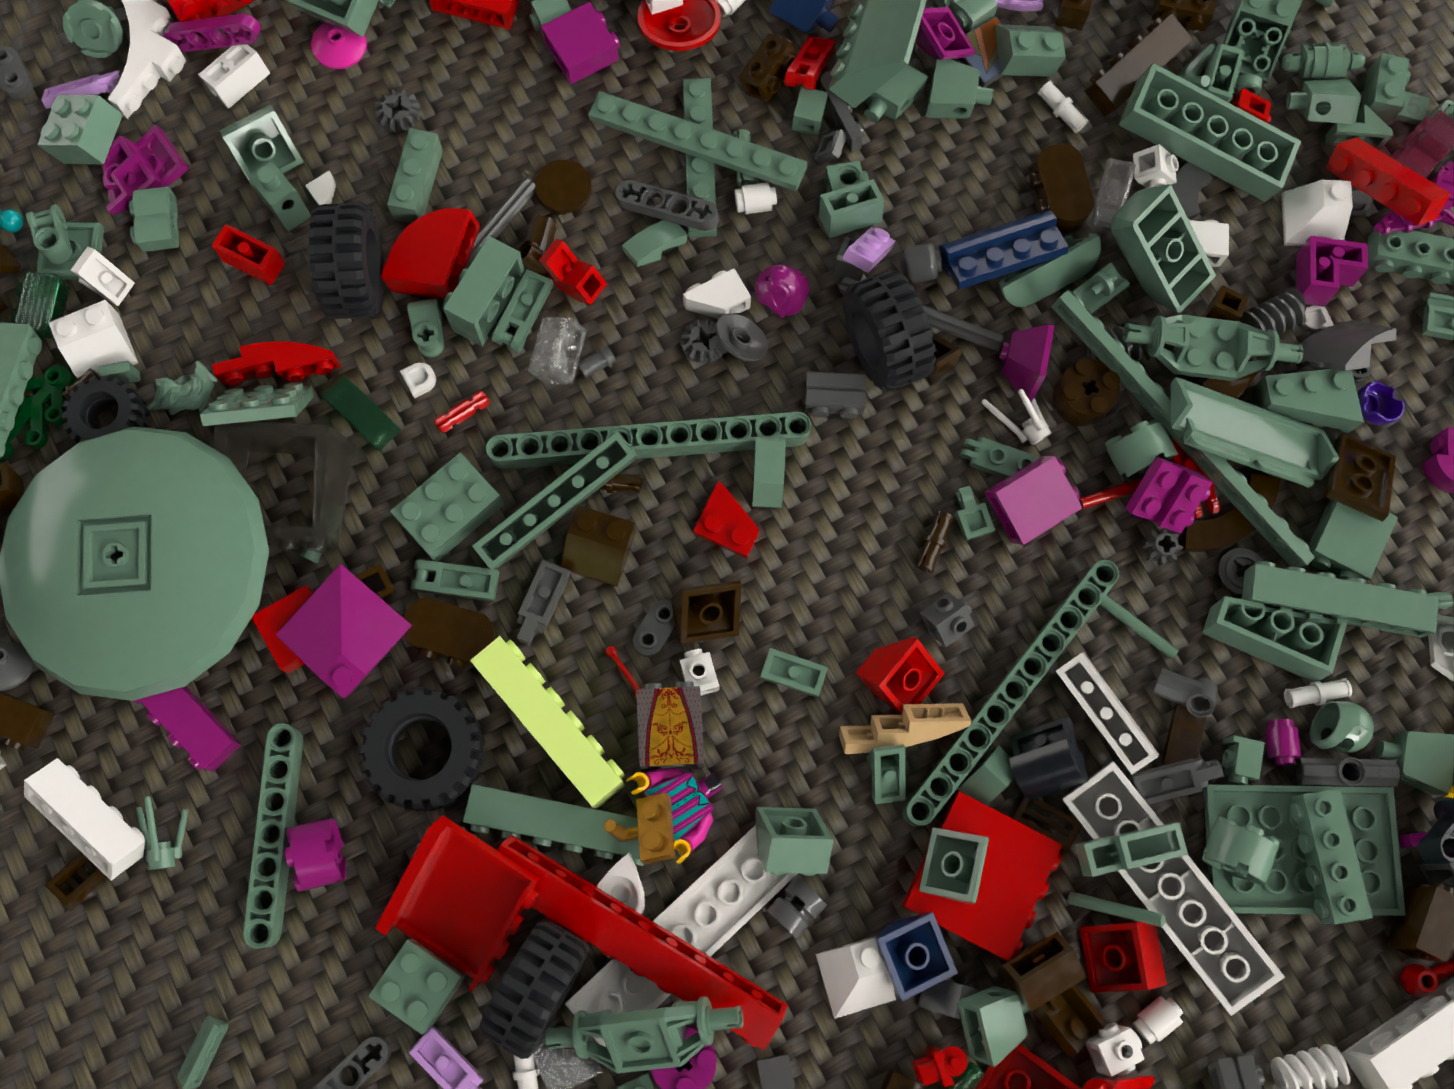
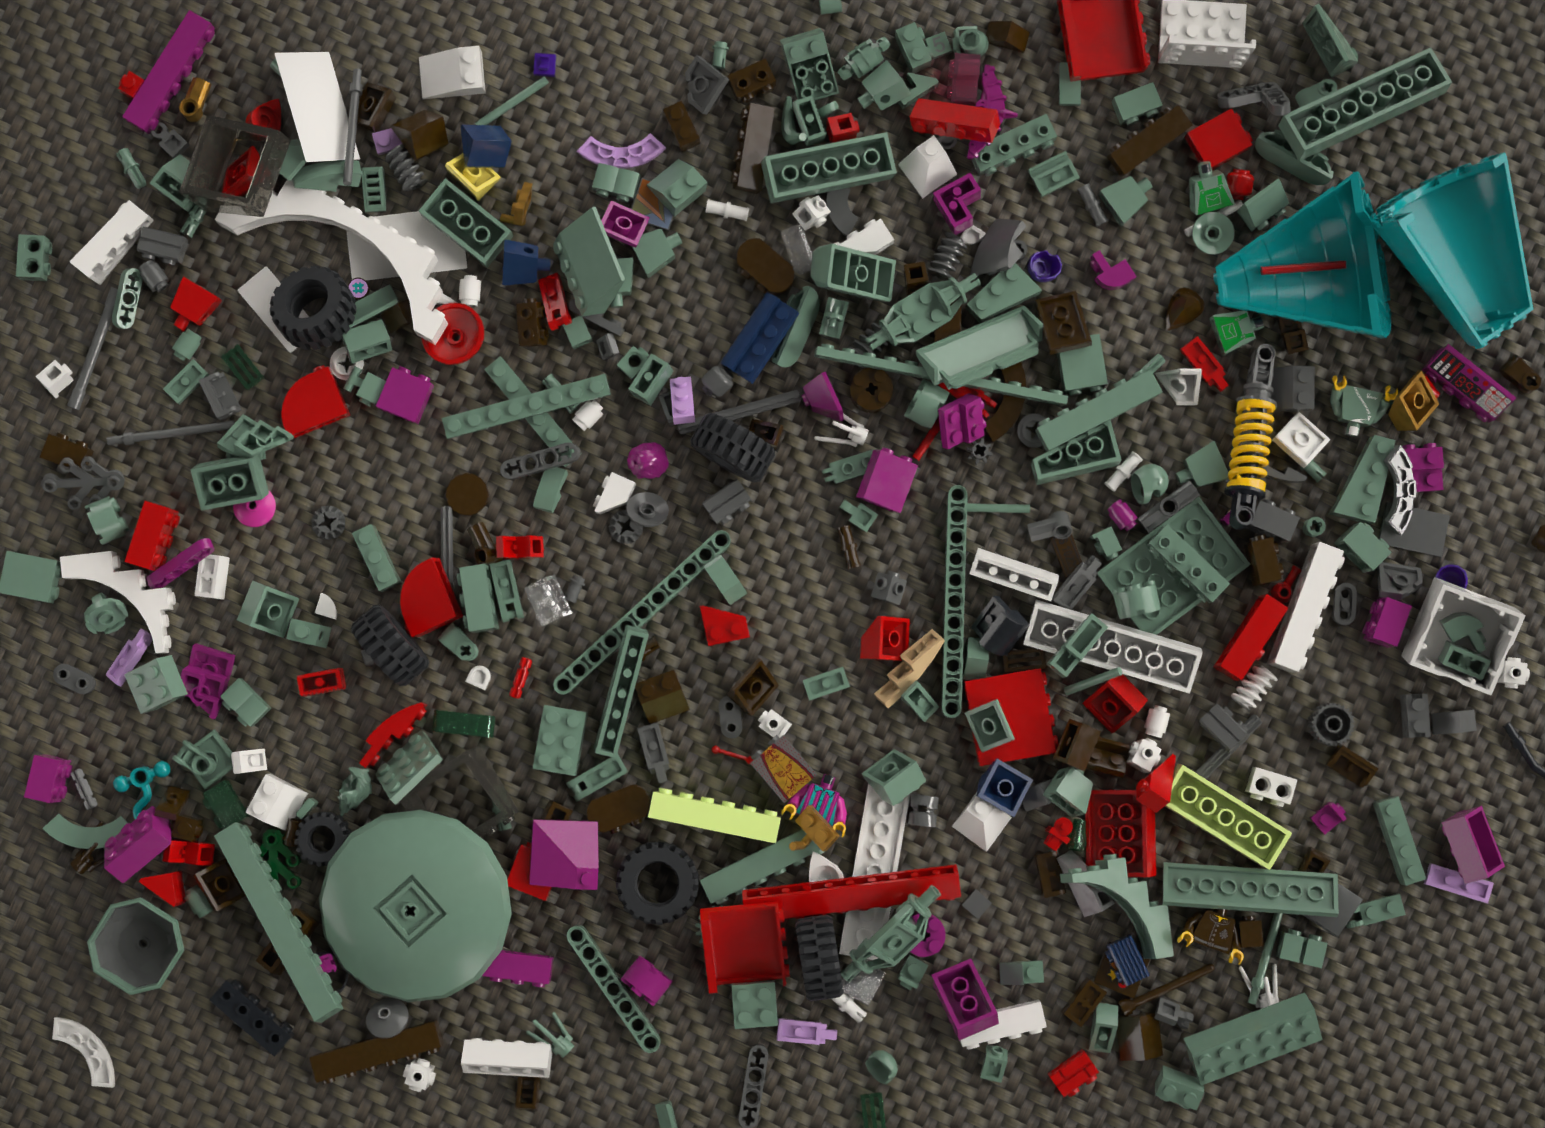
camera: 30 degrees left, 10 degrees up
none -> red brick [1213,594,1288,681]

